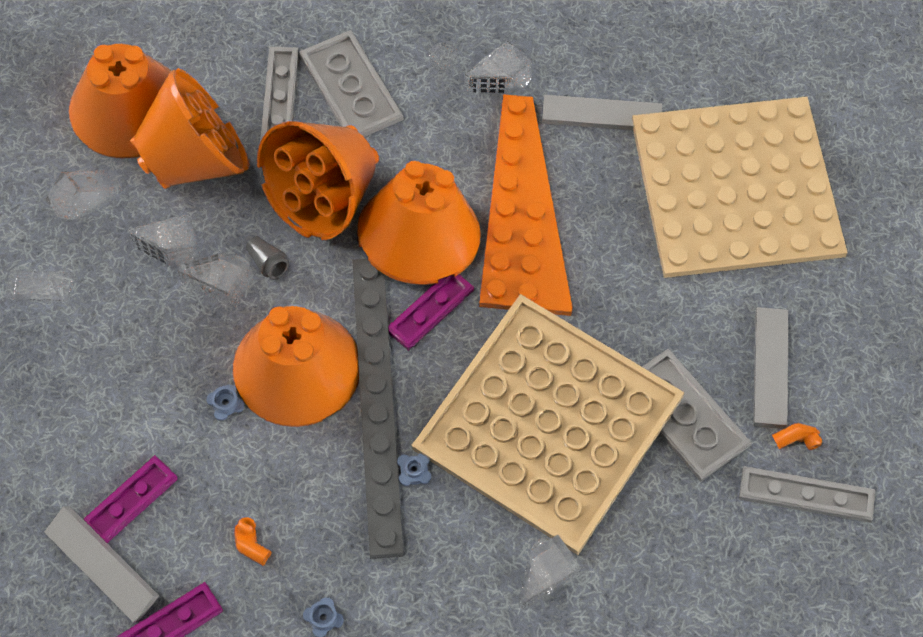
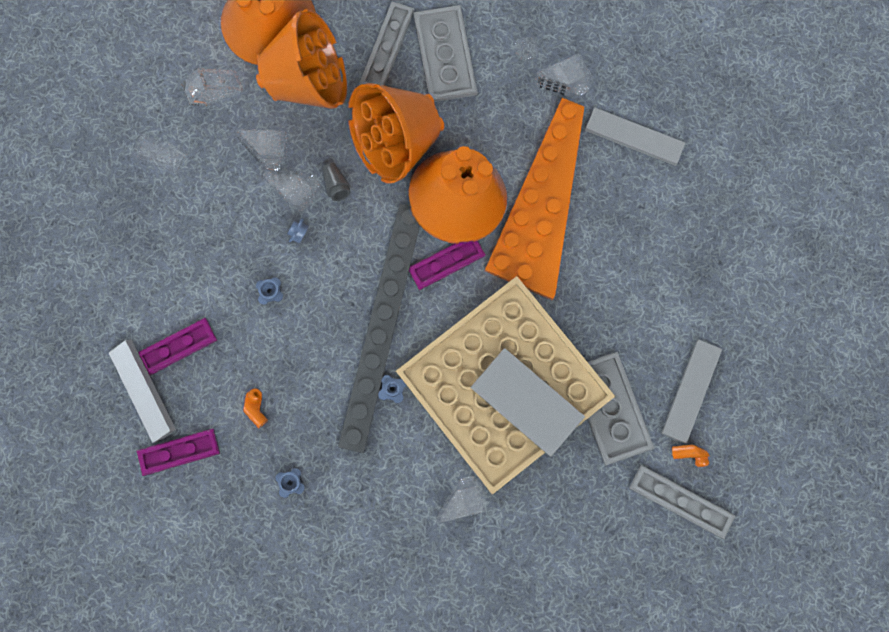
camera: 15 degrees right, 15 degrees up
orange cone [233,306,359,427] -> none
tan plate [632,97,848,278] -> none
none -> sand blue plate [287,218,309,243]
none -> light grey tile [470,348,585,457]

